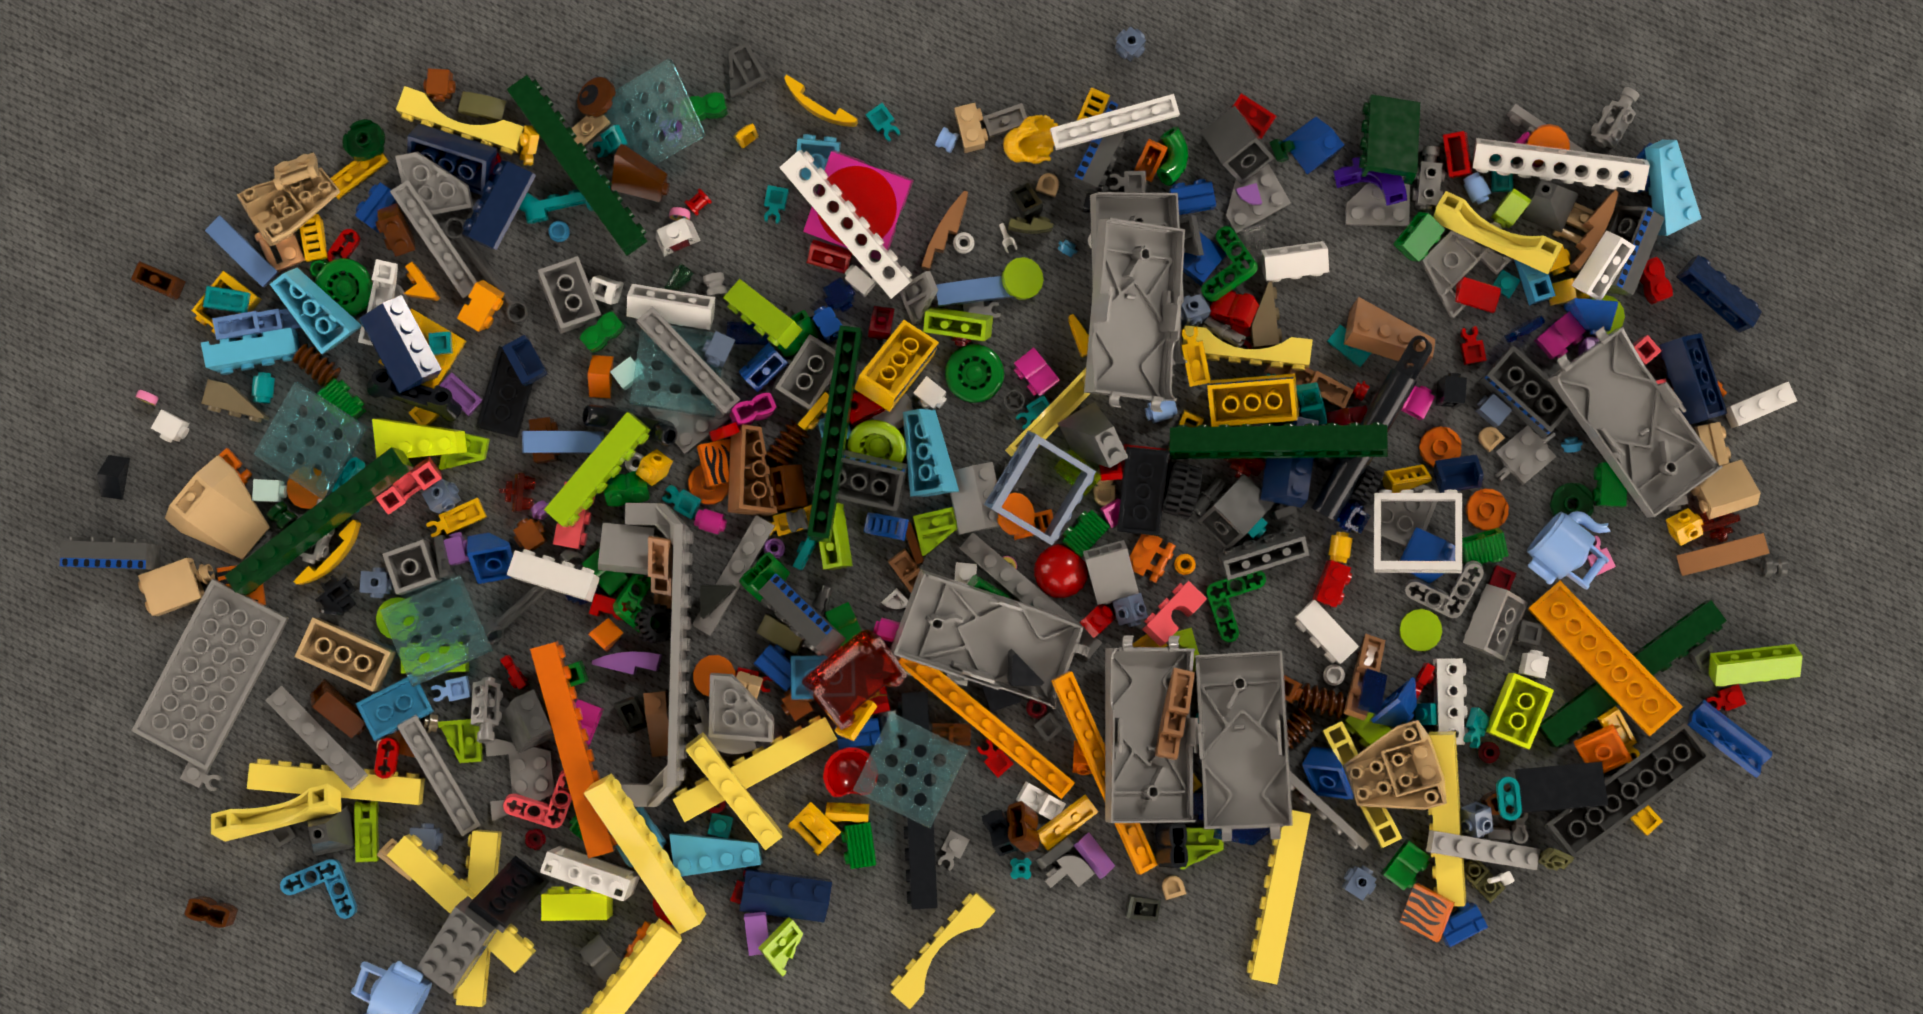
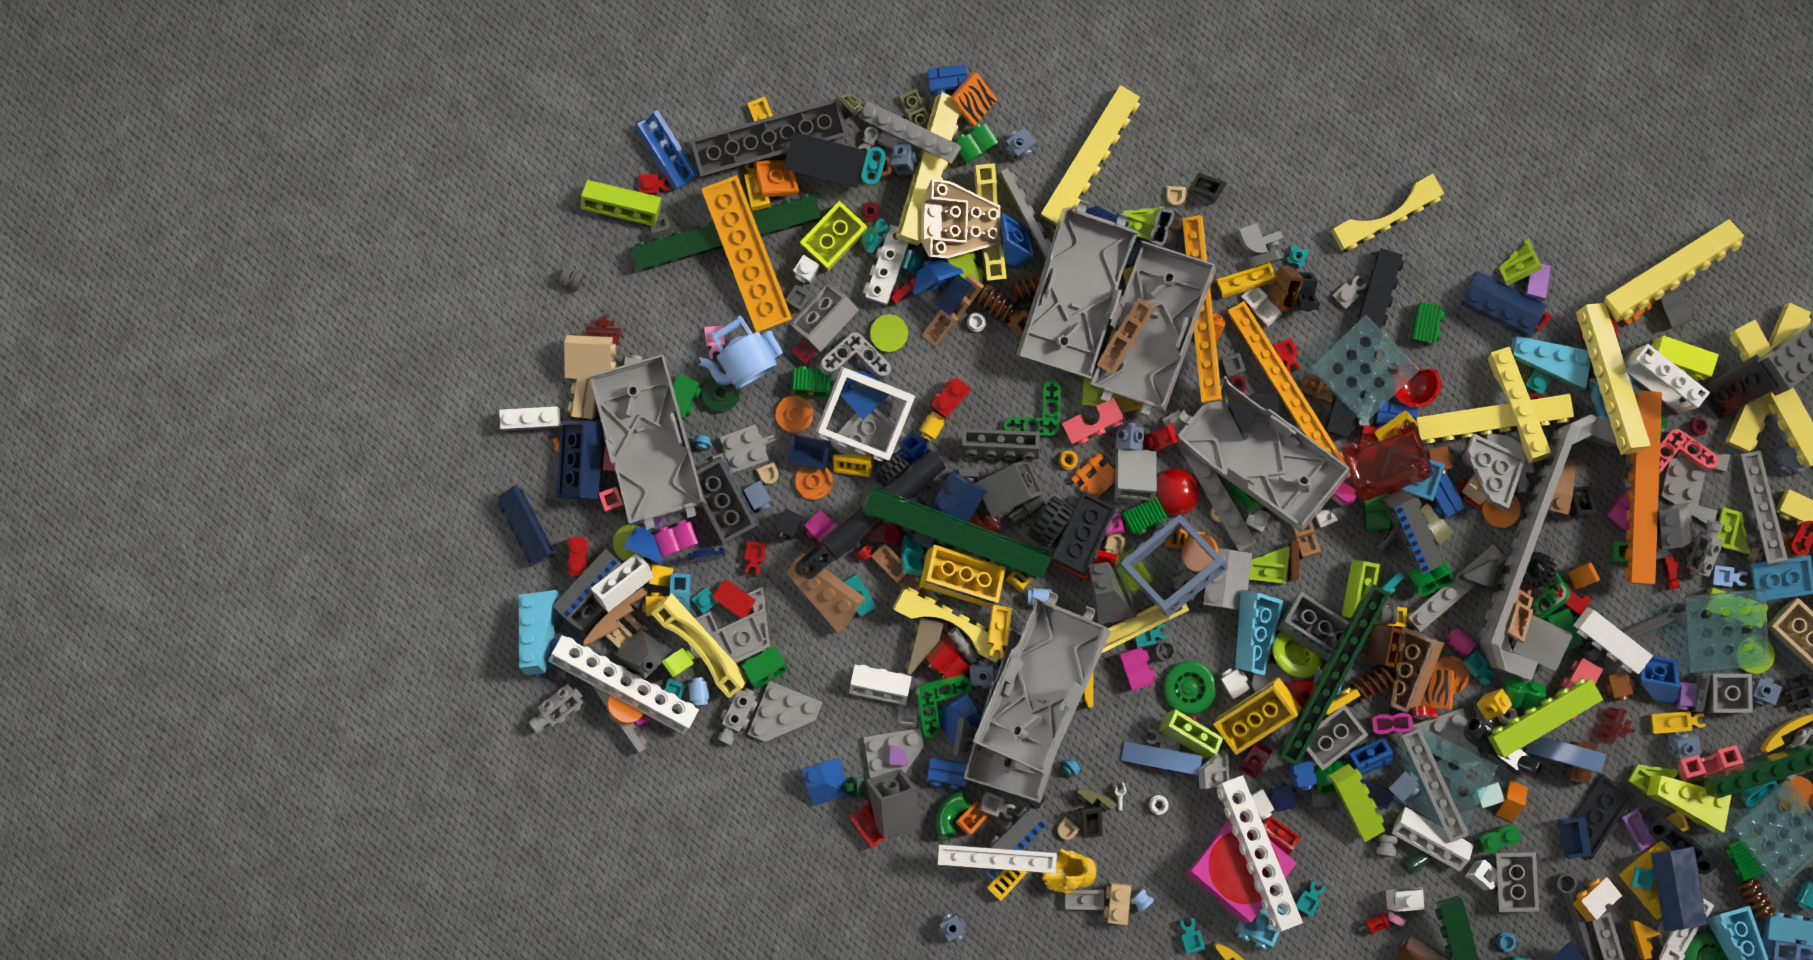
camera: 160 degrees left, 0 degrees up
medium lavender plate [531,500,549,520] -> none
medium lavender slope [592,651,662,674] -> none
medium lavender plate [764,538,785,559] -> none
yellow plate [787,802,841,856] -> none
yellow plate [825,802,870,823] -> none
blue slope [864,512,909,541] -> none
medium nougat slope [921,191,968,271] -> none
lime tile [1001,257,1044,300] -> none
medium lavender tile [1074,832,1115,879] -> none
teal plate [1246,518,1268,539] -> none
white brick [1294,600,1359,664] -> none
dark purple arch [1333,157,1407,206] -> none
dark green panel [1359,94,1421,185] -> none
red brick [1443,131,1473,178] -> none
white hand [1487,871,1515,886] -> none
yellow brick [1666,508,1703,546] -> none
medium nougat slope [1676,533,1770,576] -> none

